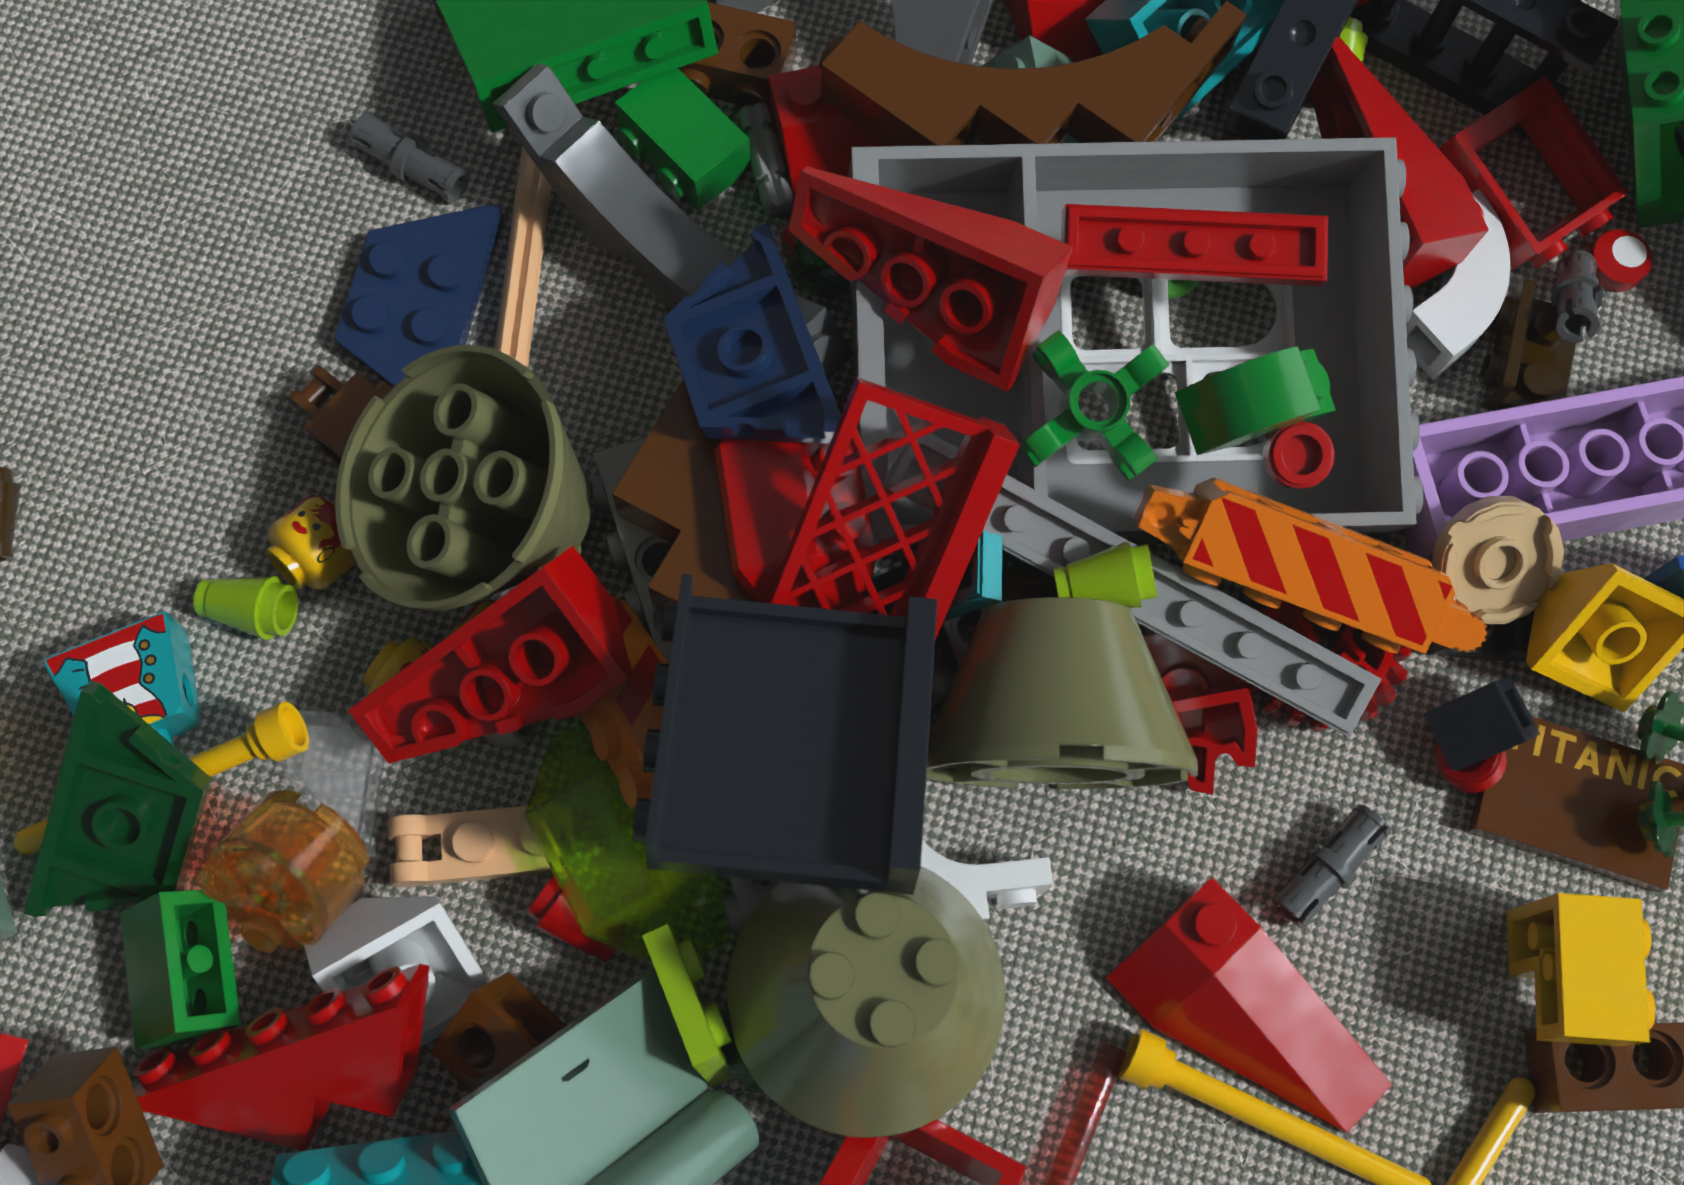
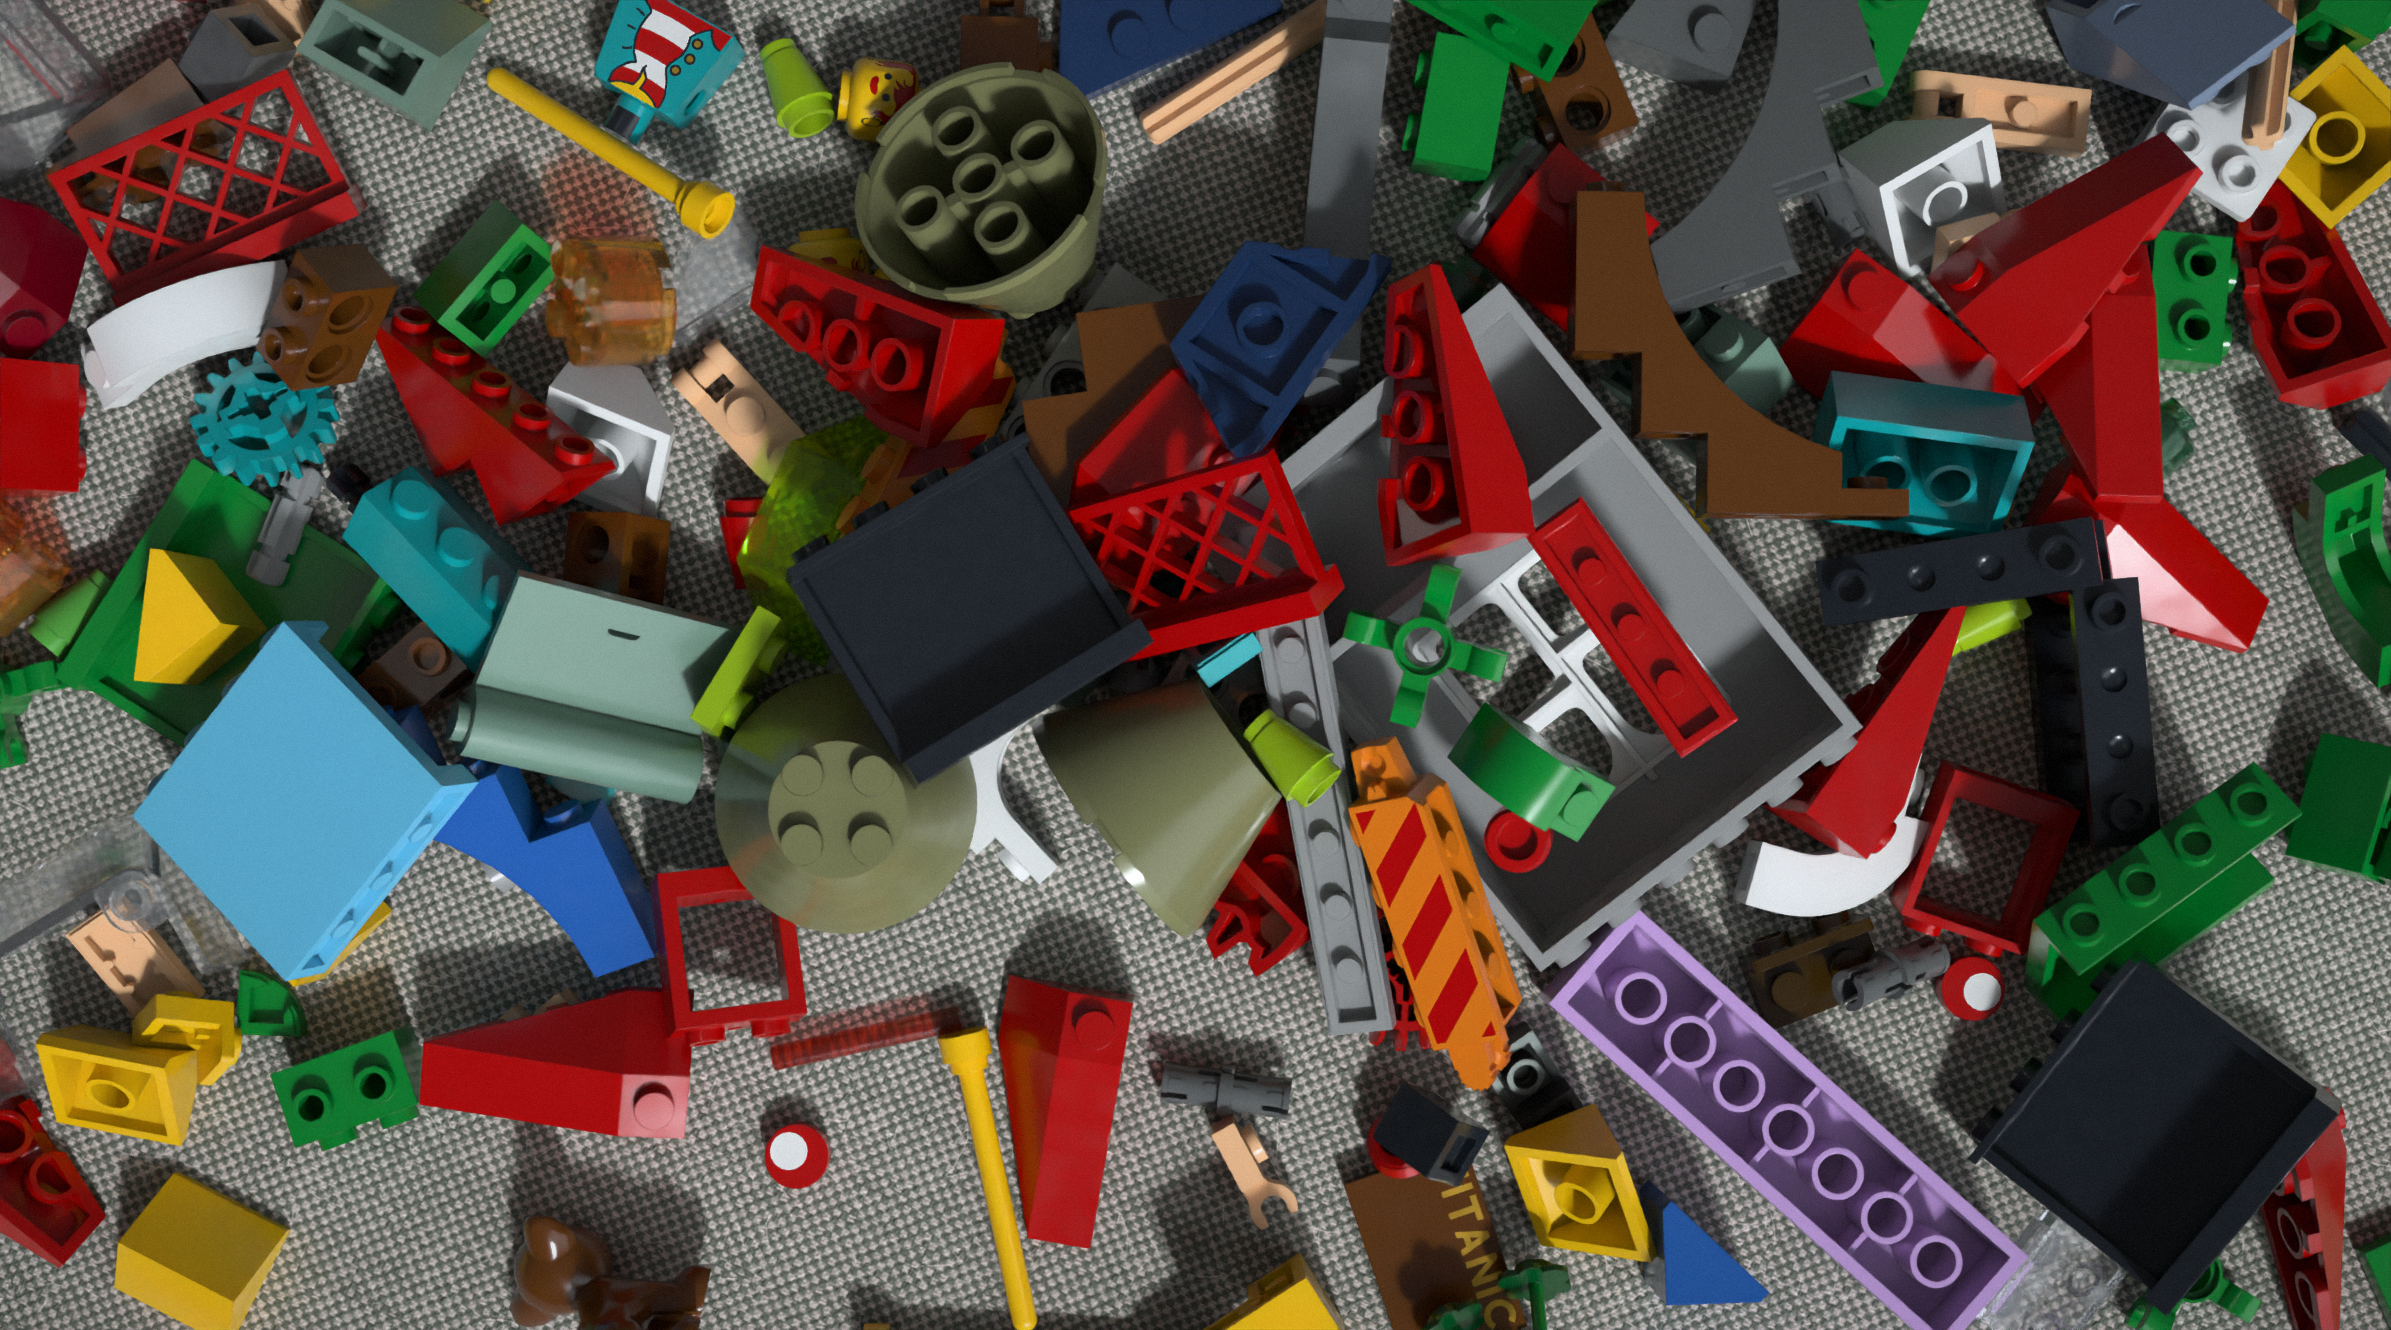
camera: 55 degrees right, 15 degrees up
dark green wing [24,680,212,917] -> none
tan tile [1431,496,1564,624] -> none
none -> light nougat plate [1211,1114,1298,1230]

